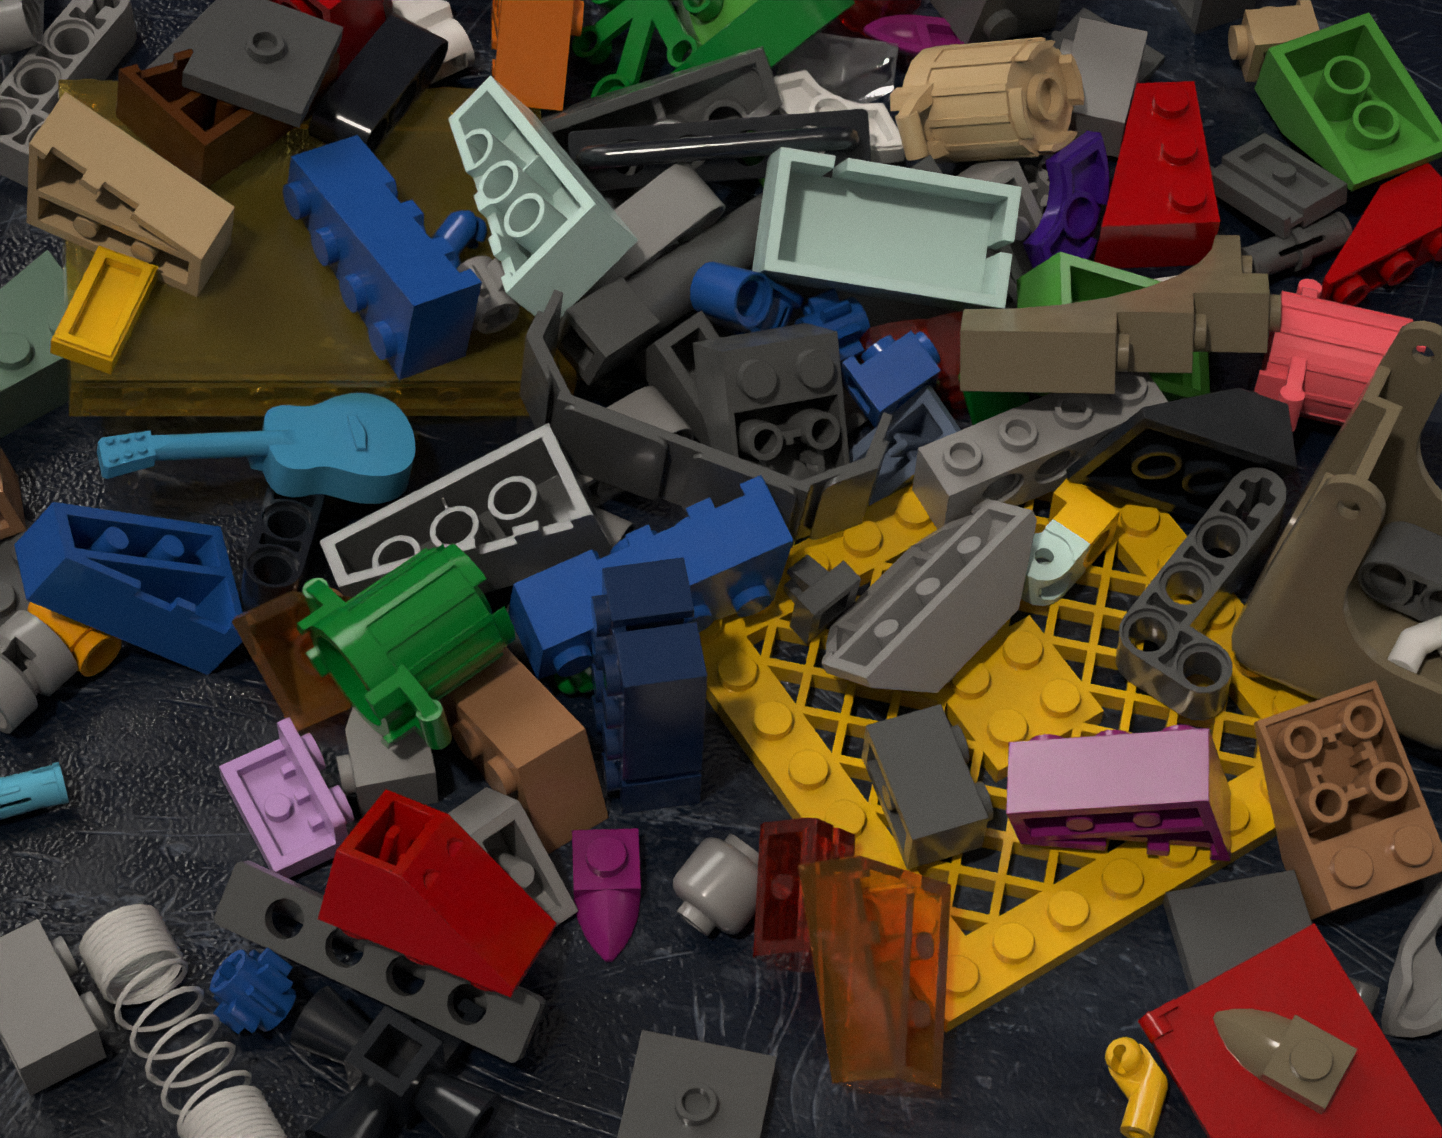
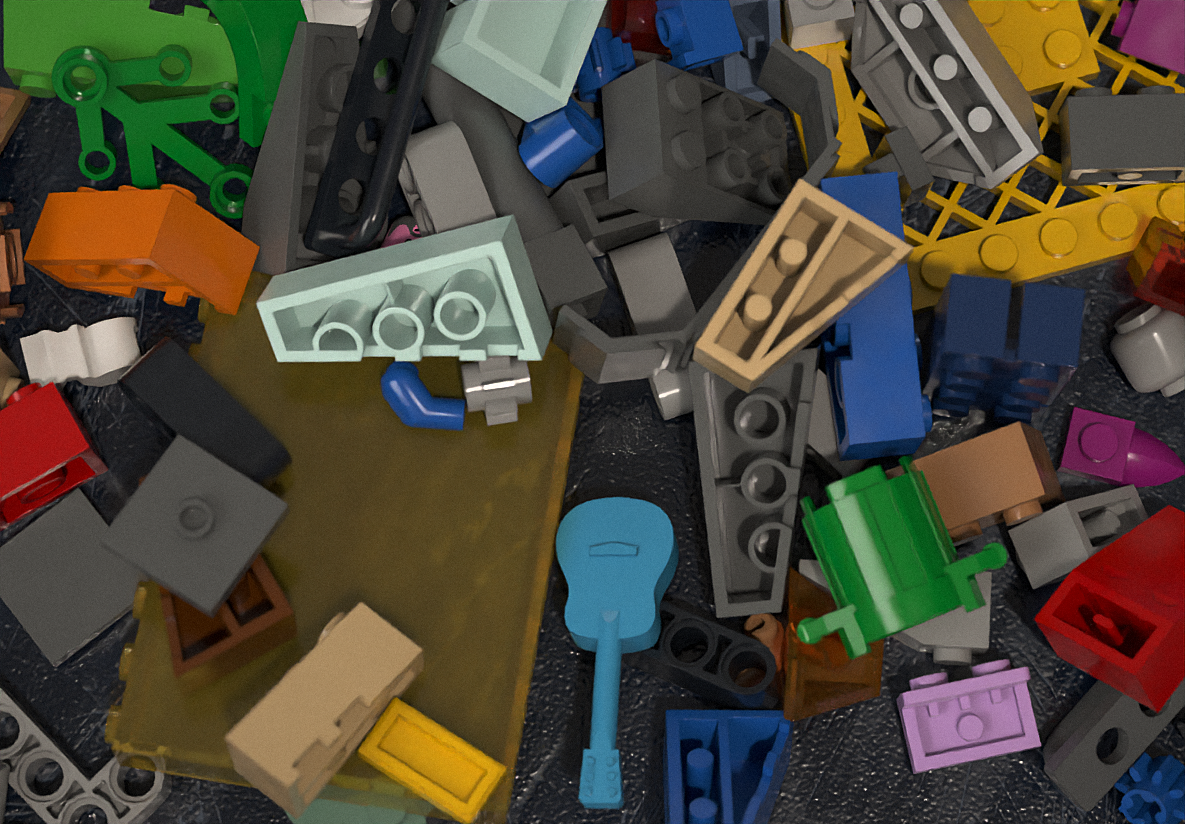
camera: 70 degrees left, 20 degrees up
blue wedge [283,135,482,380] -> none
none -> tan wedge [692,179,914,393]

